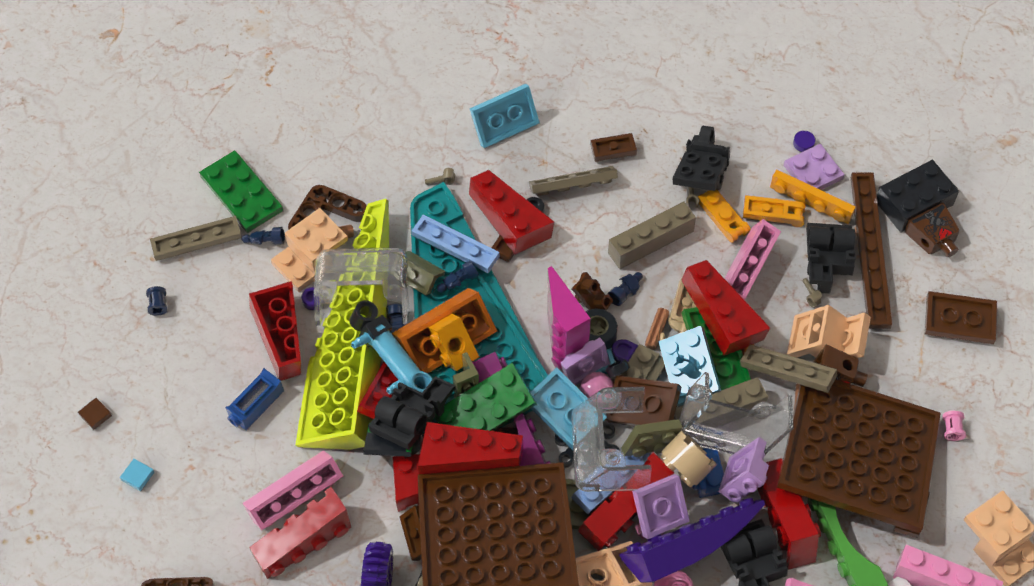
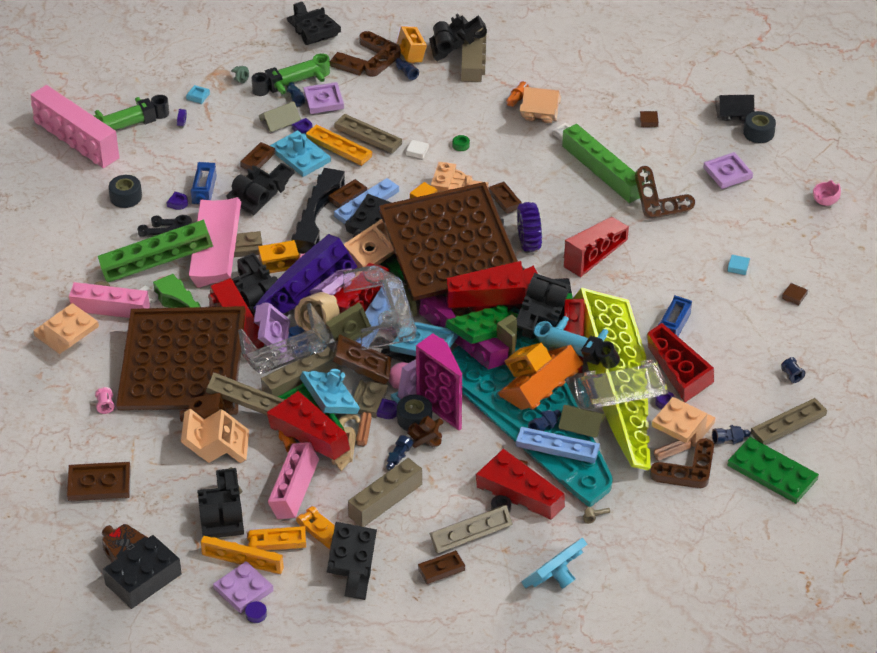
camera: 165 degrees right, 15 degrees down
bright pink brick [242,450,343,530] -> none
black tile [606,359,630,378] -> none
reddish brown plate [850,172,892,329] -> none

